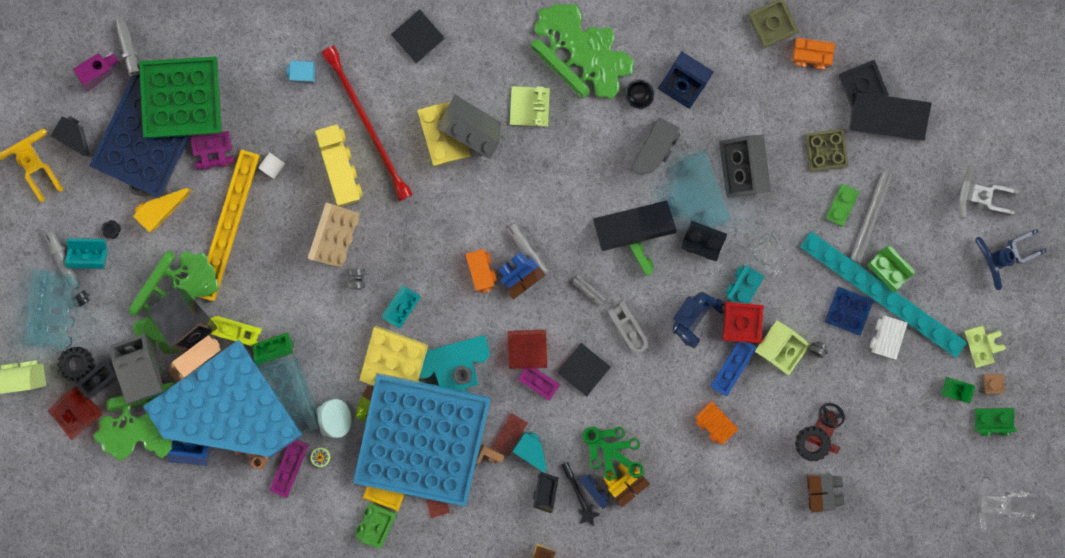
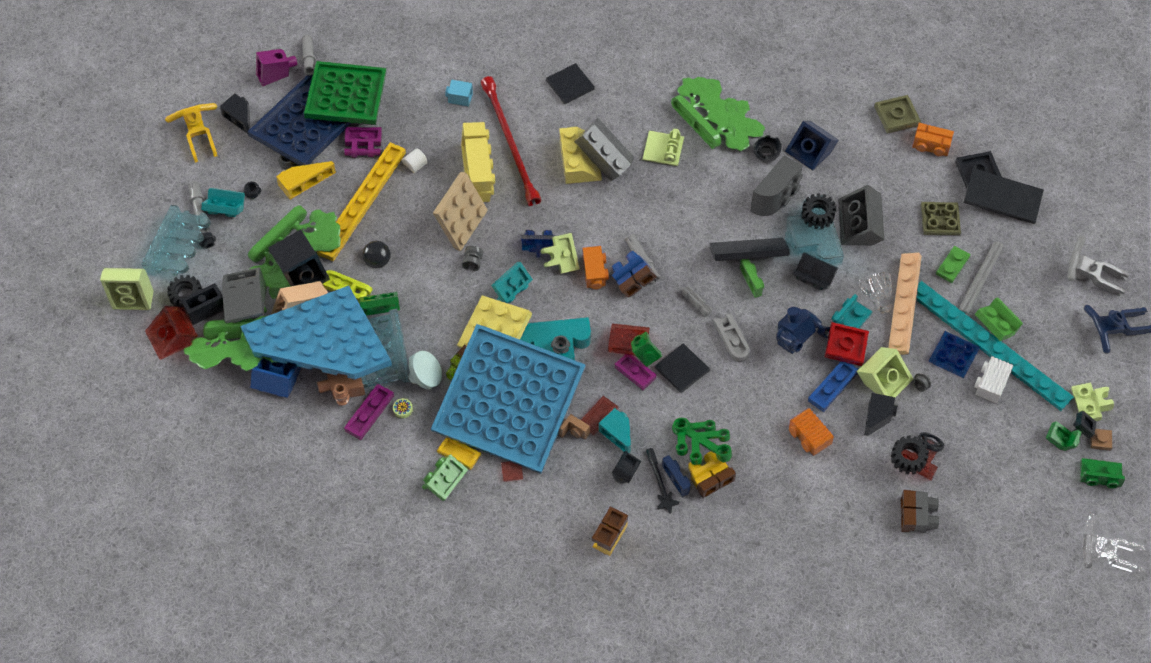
camera: 10 degrees right, 30 degrees down
none -> black hair [362,240,391,268]
none -> clear blue hips [521,230,555,258]
none -> yellowish green plate [541,233,580,274]
none -> green bracket [631,332,662,367]
none -> black tyre [801,193,836,229]
none -> black slope [864,393,898,436]
none -> light nougat plate [888,252,922,355]
none -> black tile [1072,410,1096,439]

